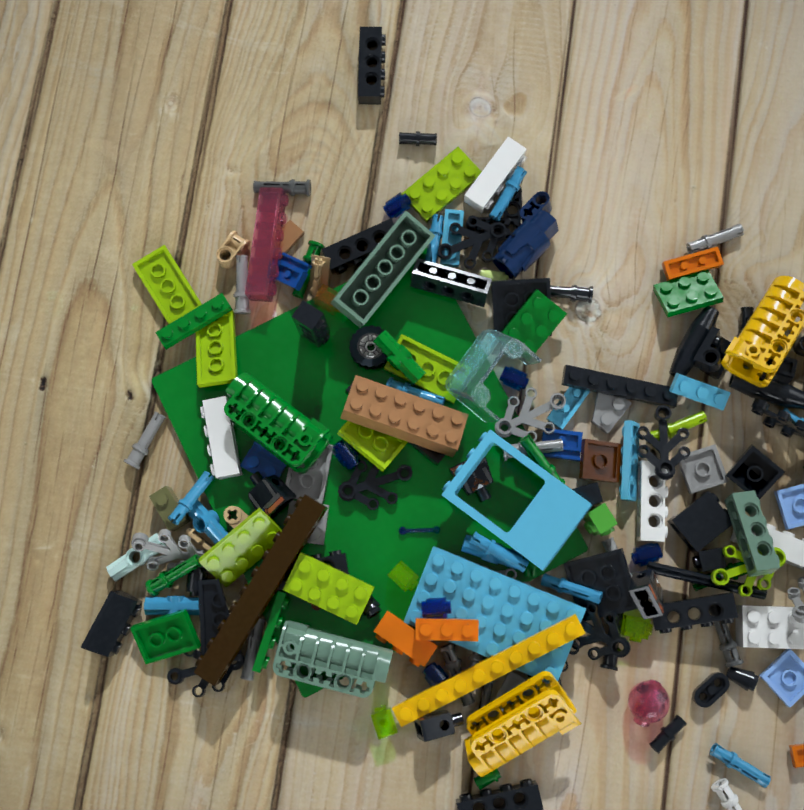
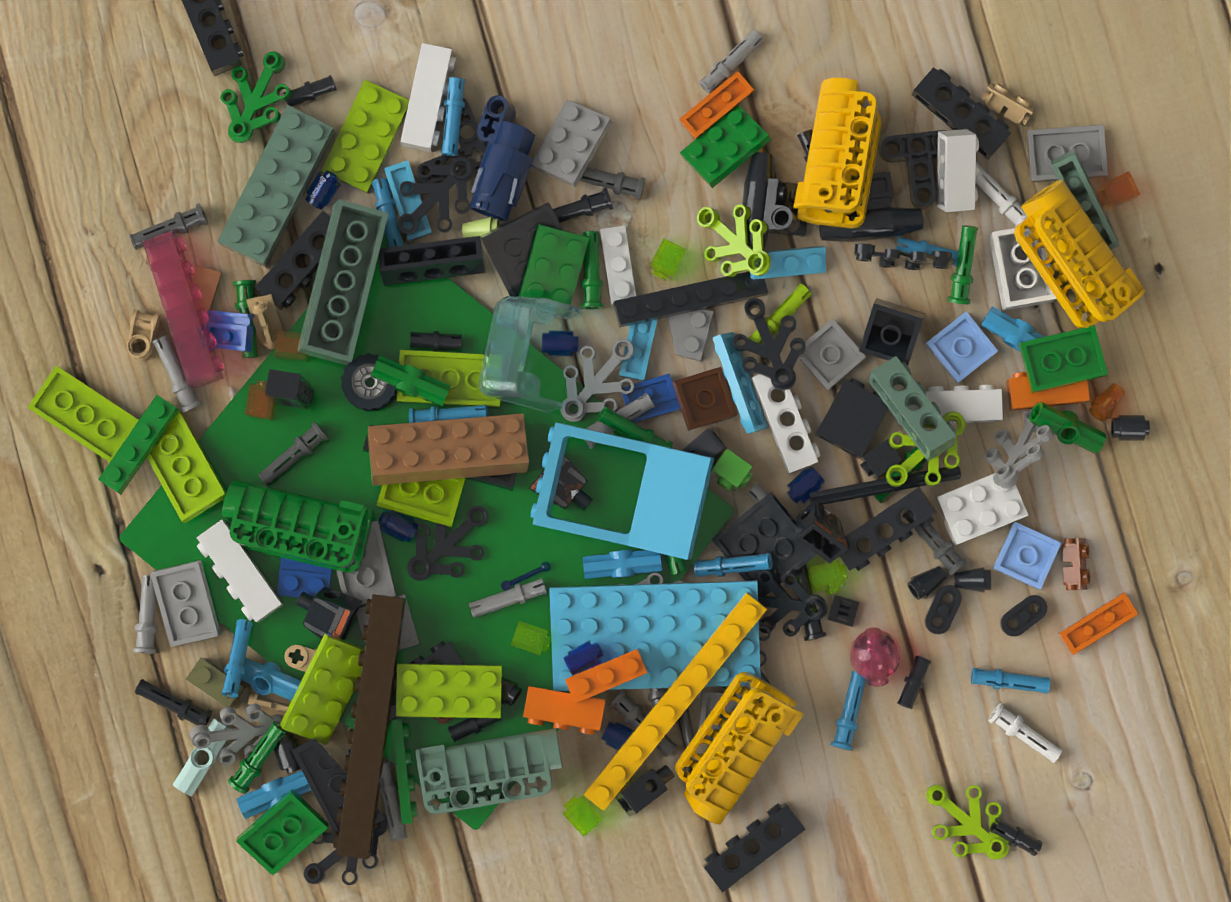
camera: 30 degrees left, 5 degrees up
black slope [81,590,142,657] -> none
dark azure pin [469,531,529,573] -> none
green pin [474,769,501,790] -> none
none -> black pin [135,679,213,725]
none -> light grey plate [150,560,221,647]
none -> sand green brick [218,105,336,268]
none -> green plant [220,51,292,143]
none -> clear orange brick [245,380,276,421]
none -> dark grey pin [258,421,329,487]
none -> black pin [410,331,462,351]
none -> black pin [448,718,501,742]
none -> light grey pin [469,578,547,618]
none -> light grey plate [532,99,613,187]
none -> dark grey pin [580,167,646,200]
none -> green pin [581,231,604,310]
none -> white plate [600,226,636,306]
none -> clear neon green brick [649,238,686,281]
none -> lime plant [697,204,771,277]
none -> black tile [827,595,860,627]
none -> dark azure pin [830,671,868,751]
none -> black cone [907,566,947,600]
none -> black plate [1000,595,1047,637]

